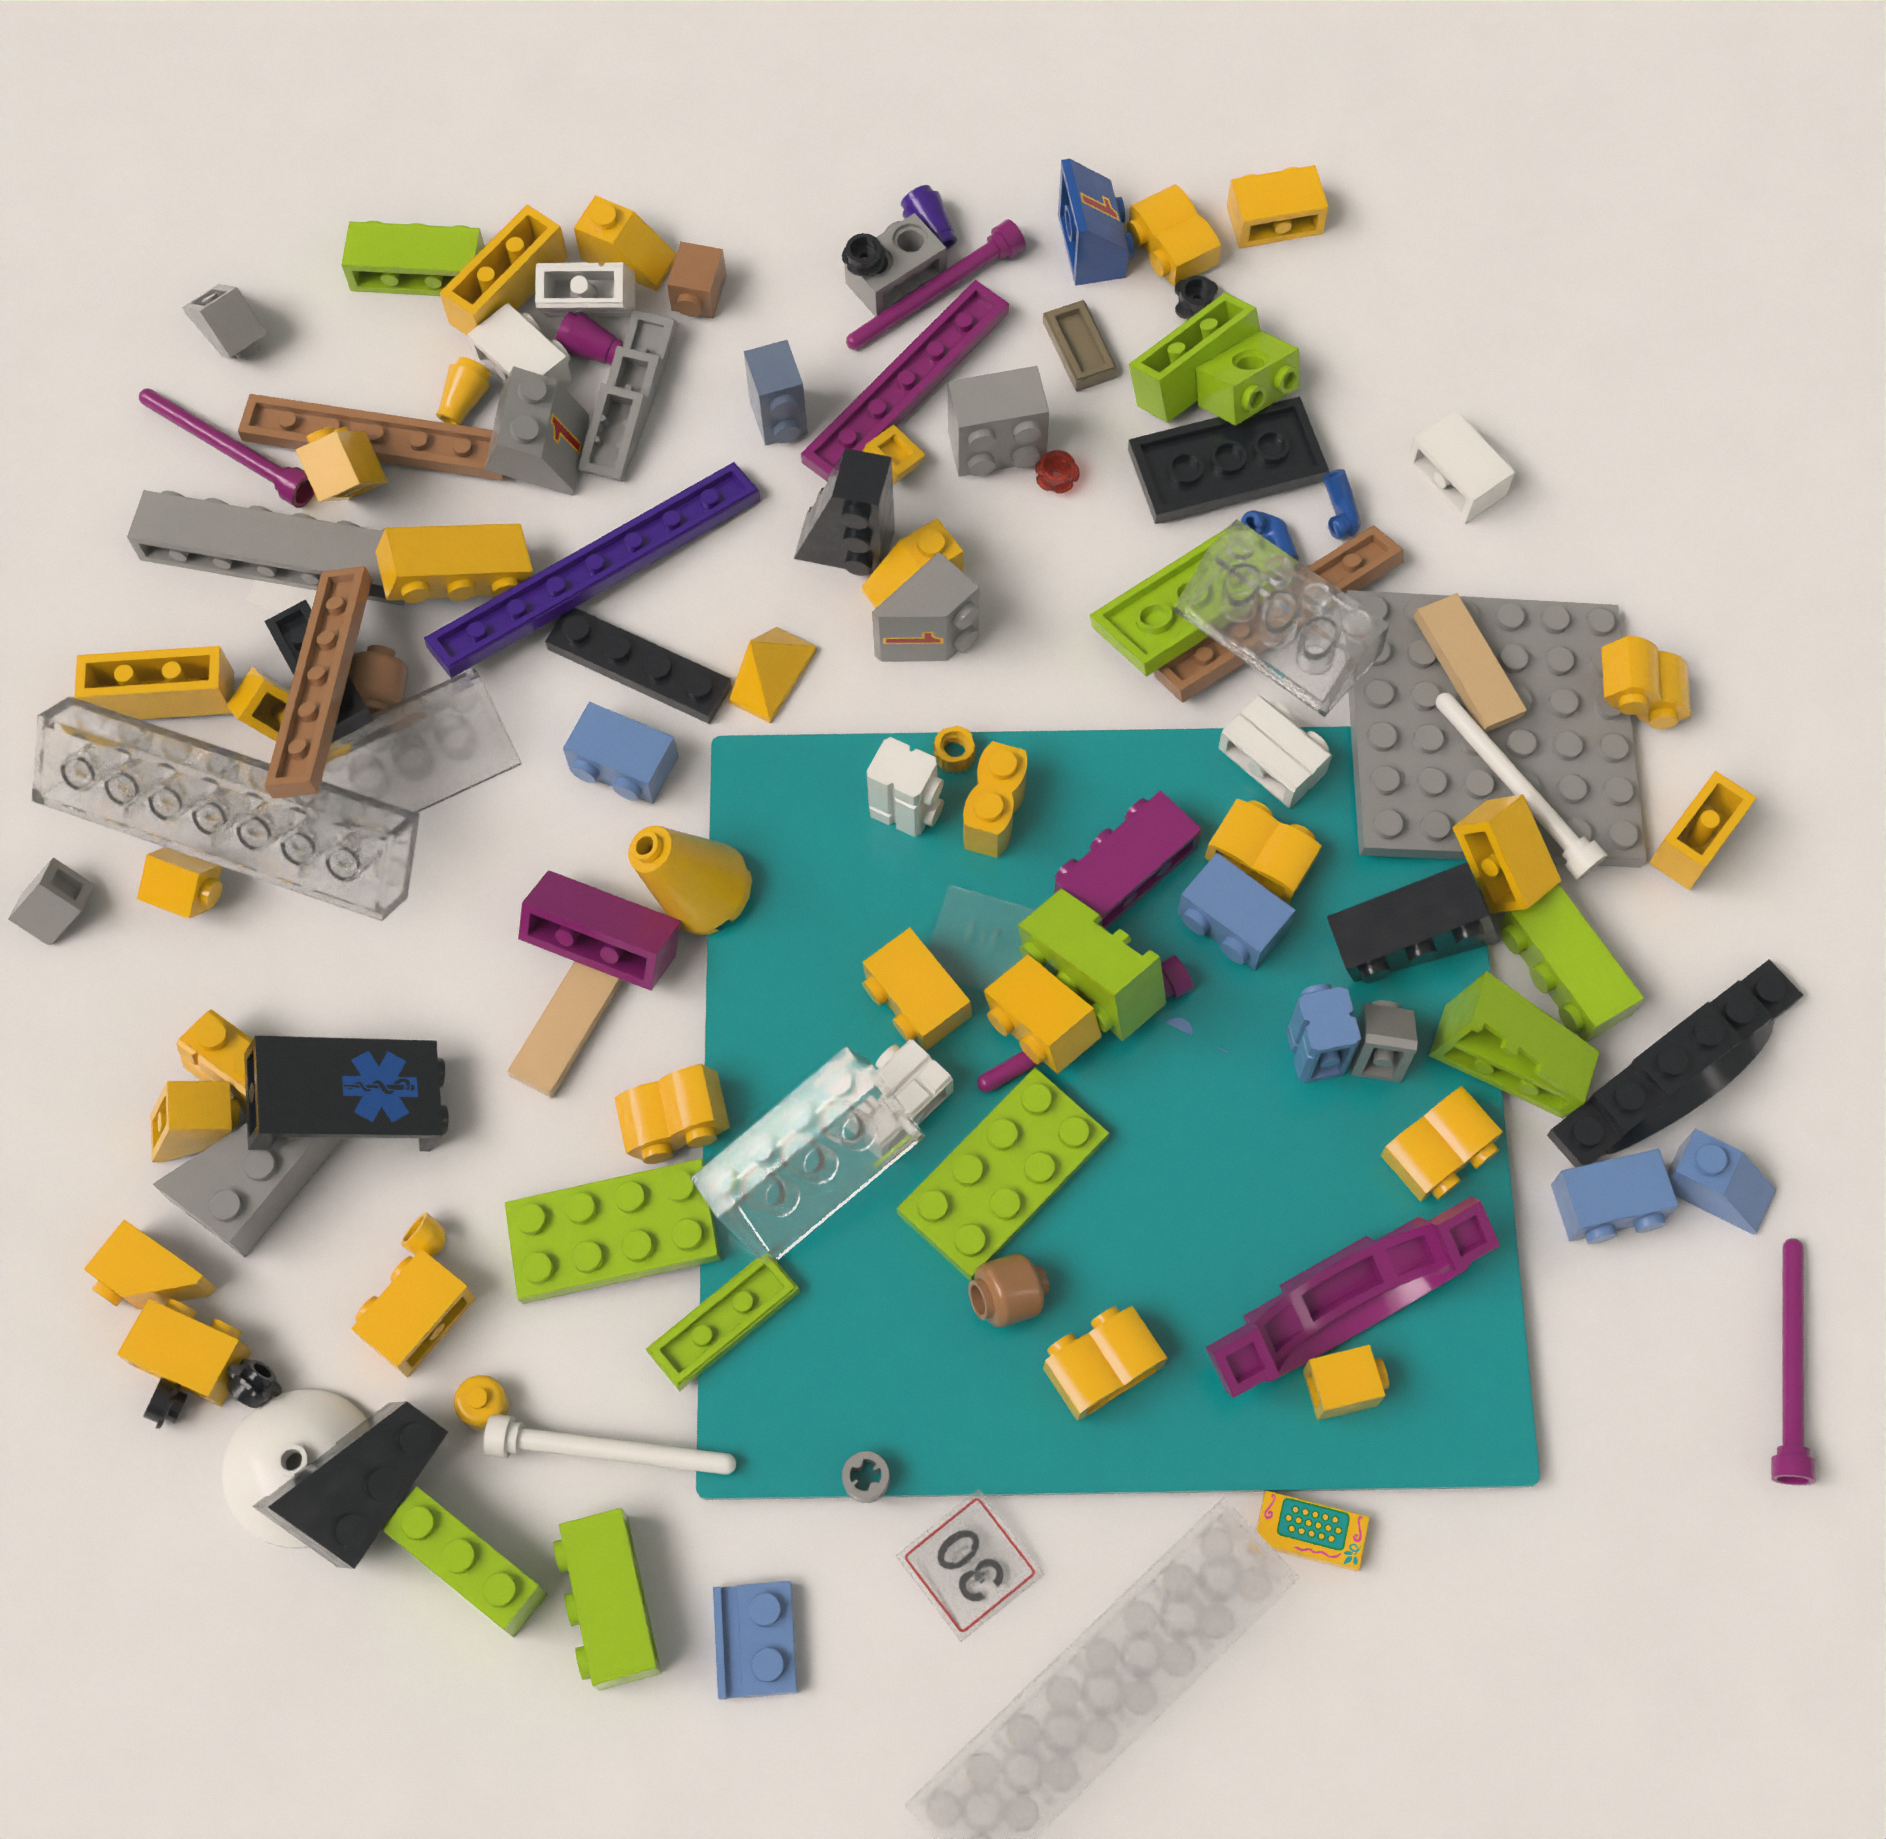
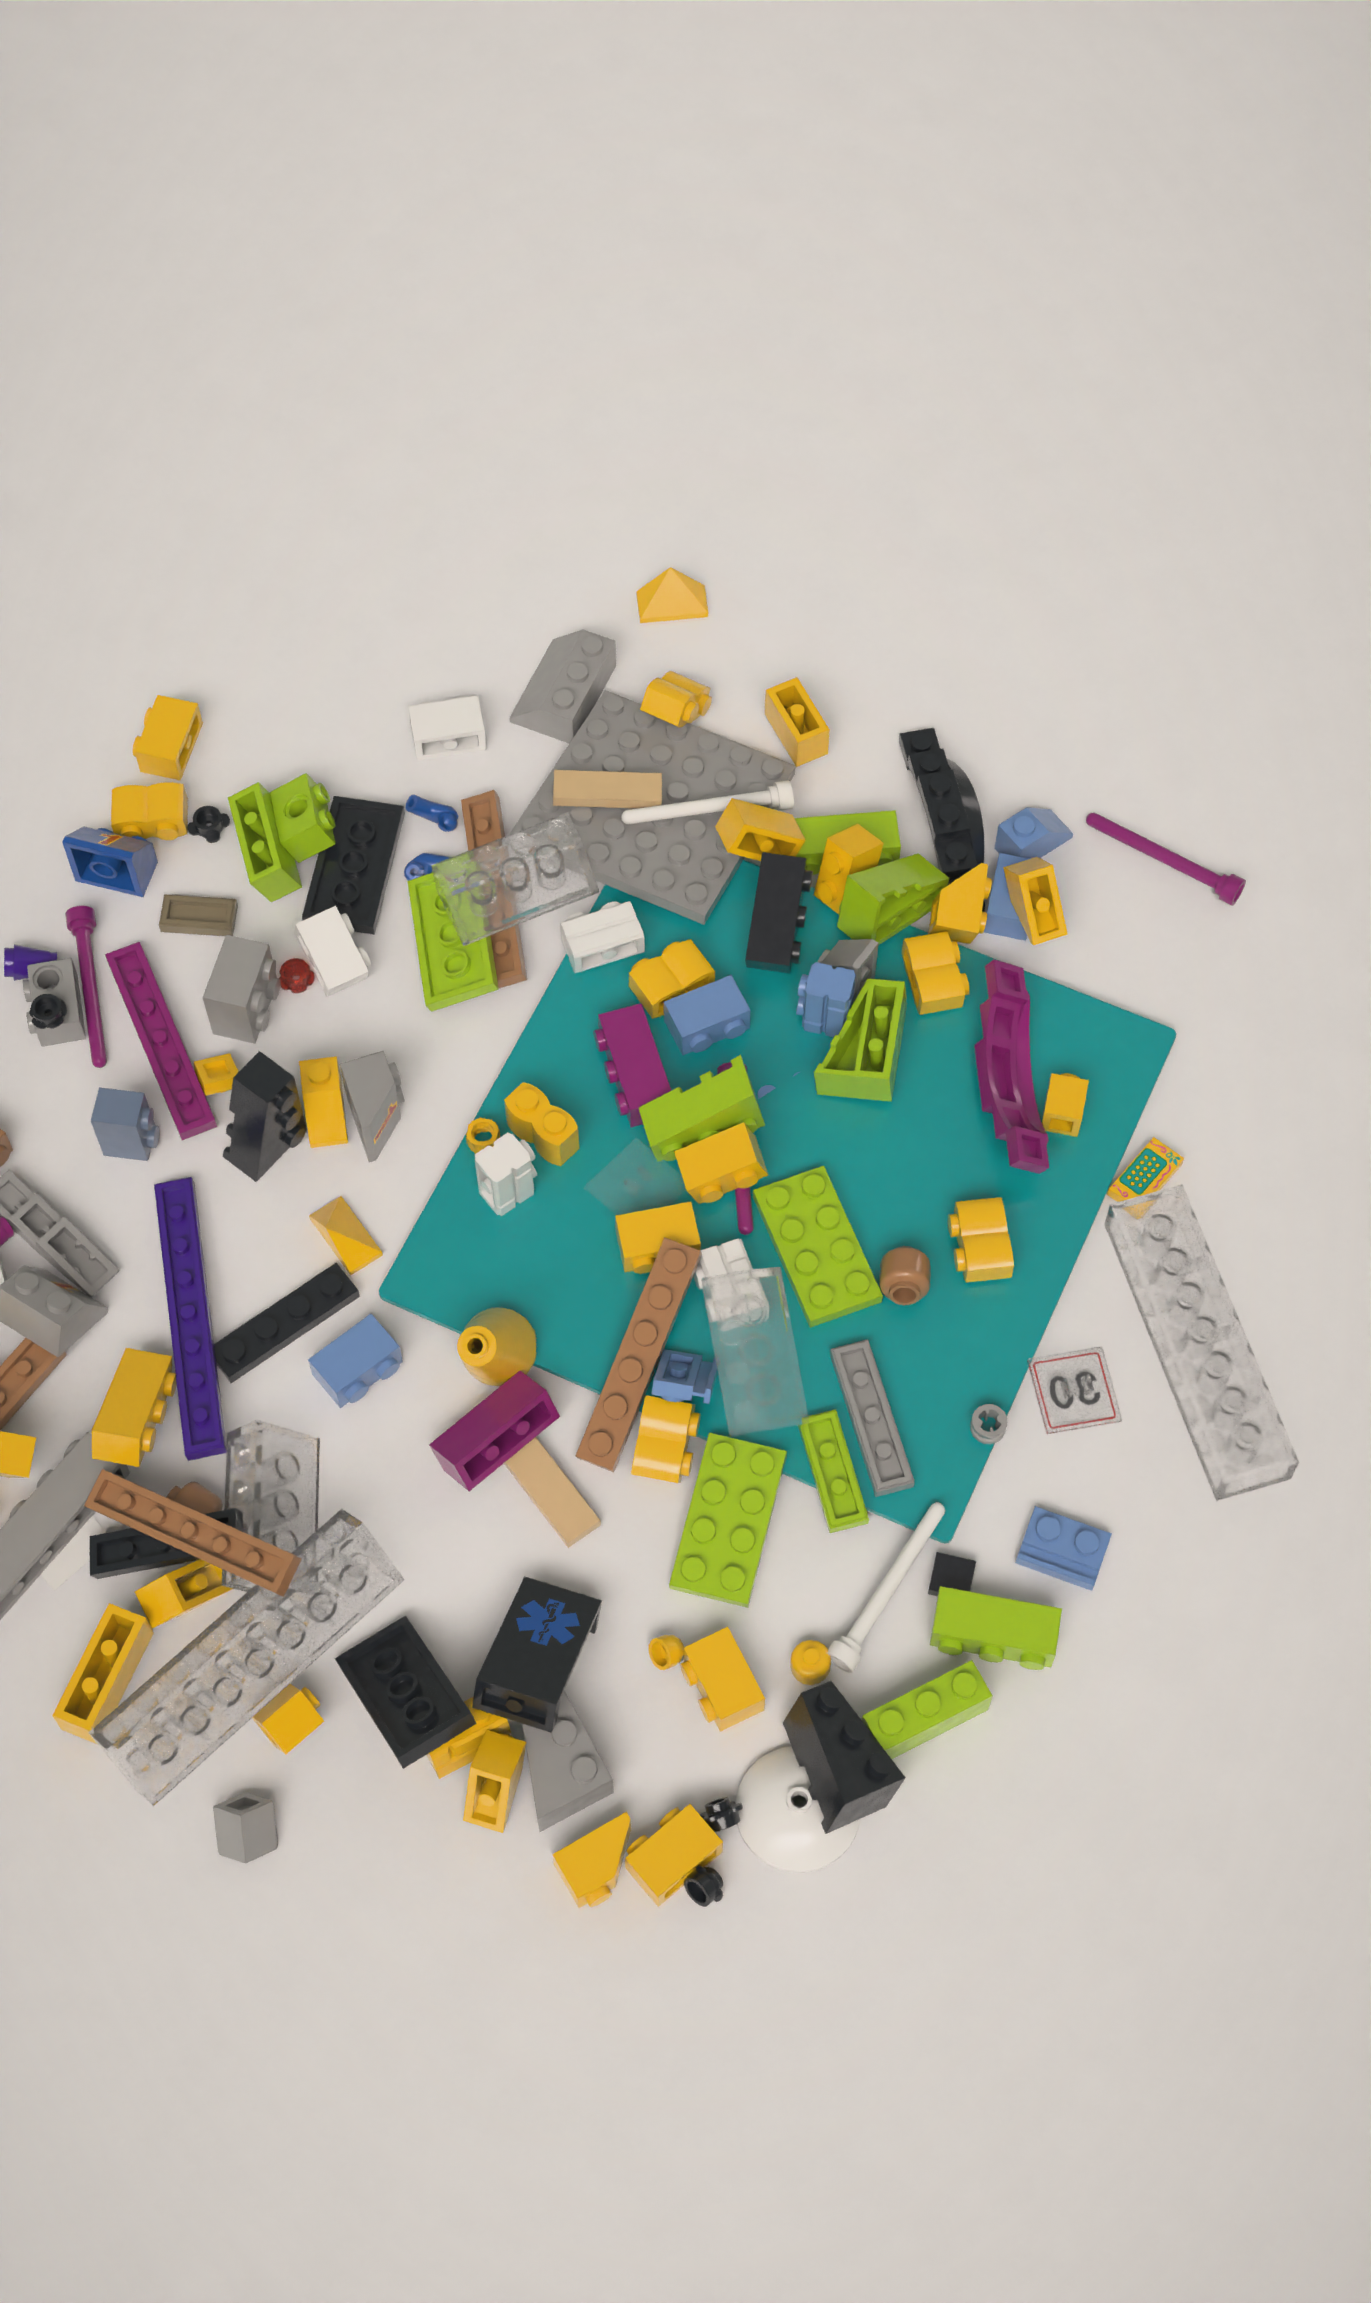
camera: 65 degrees left, 5 degrees down
none -> white brick [294,906,371,997]
none -> black plate [335,1615,477,1769]
none -> light grey slope [509,630,616,743]
none -> medium nougat plate [576,1237,702,1473]
none -> yellow slope [636,567,708,623]
none -> medium blue plate [652,1349,720,1404]
none -> yellow brick [814,824,884,914]
none -> lime wedge [814,978,907,1102]
none -> light grey tile [830,1340,915,1497]
none -> yellow slope [928,863,992,944]
none -> black tile [928,1552,976,1596]
none -> yellow slope [1003,857,1068,945]

